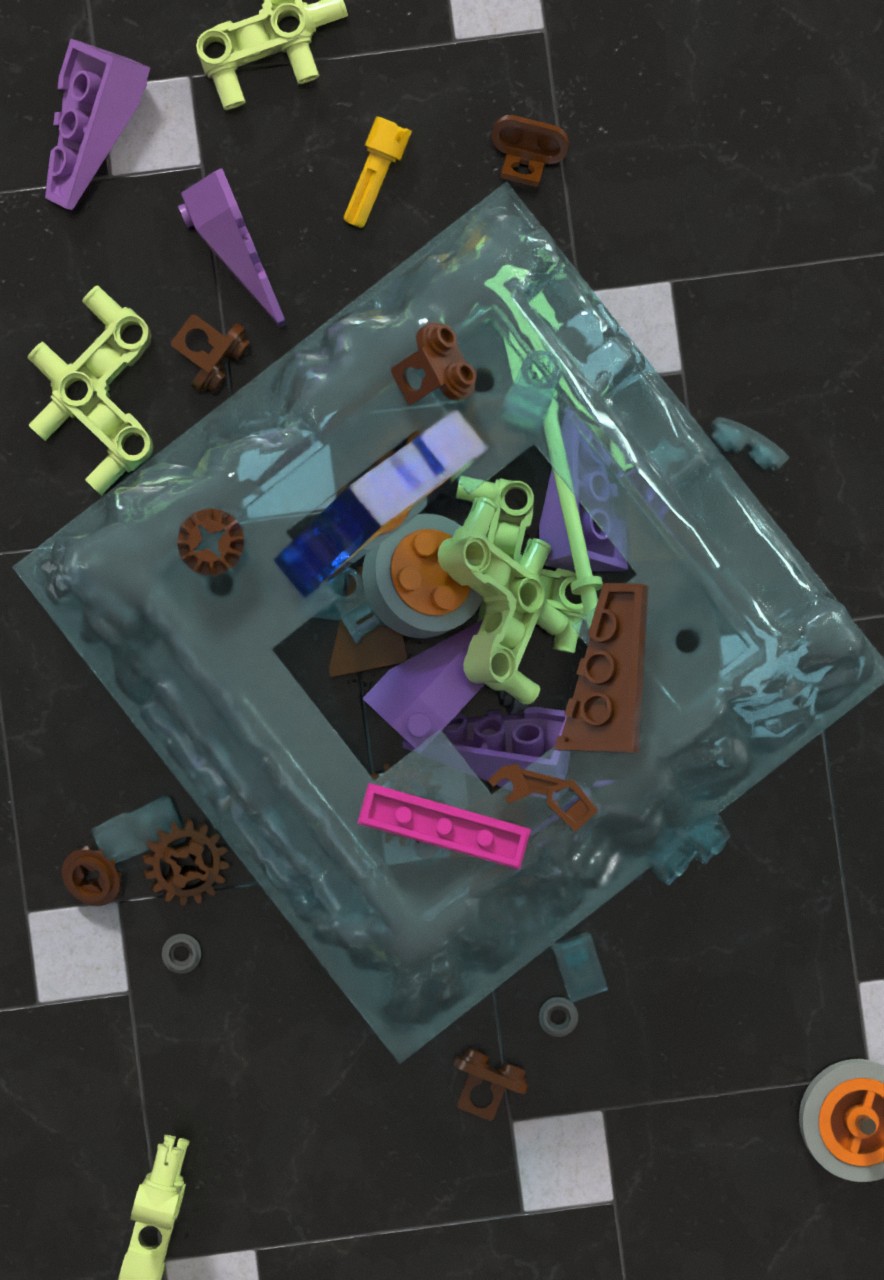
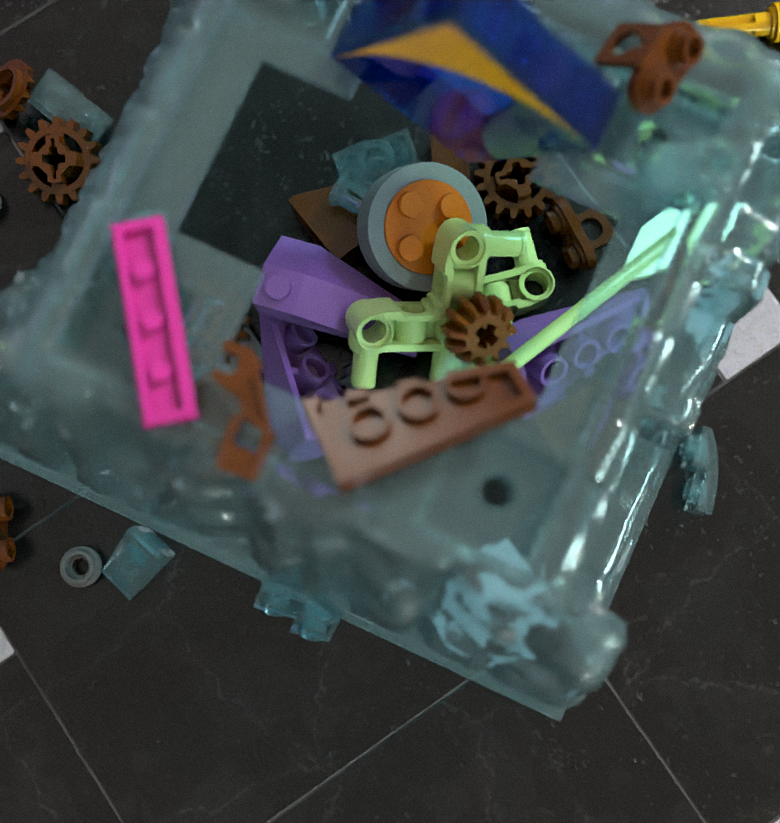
camera: 65 degrees right, 5 degrees down
none -> dark orange gear [440,290,518,366]

